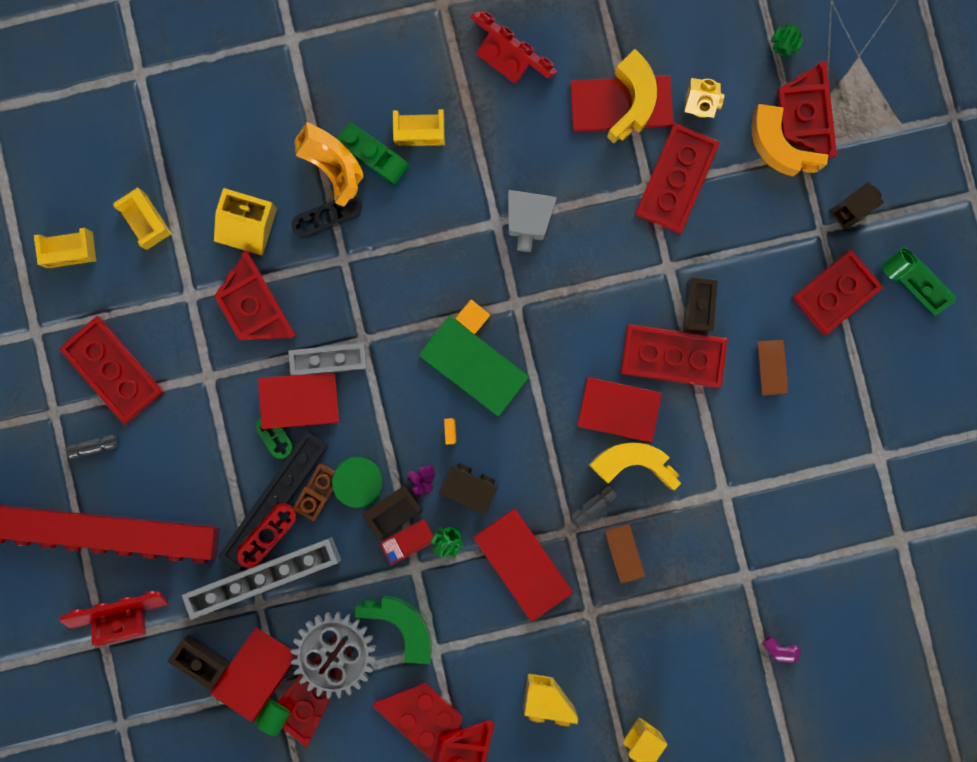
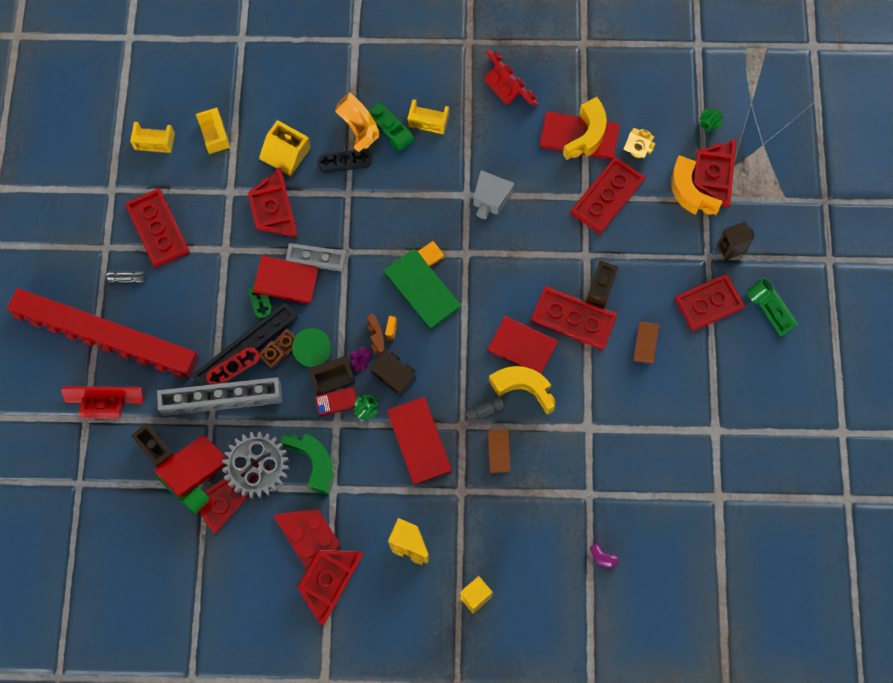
camera: 15 degrees right, 15 degrees down
none -> dark orange slope [366,313,385,355]

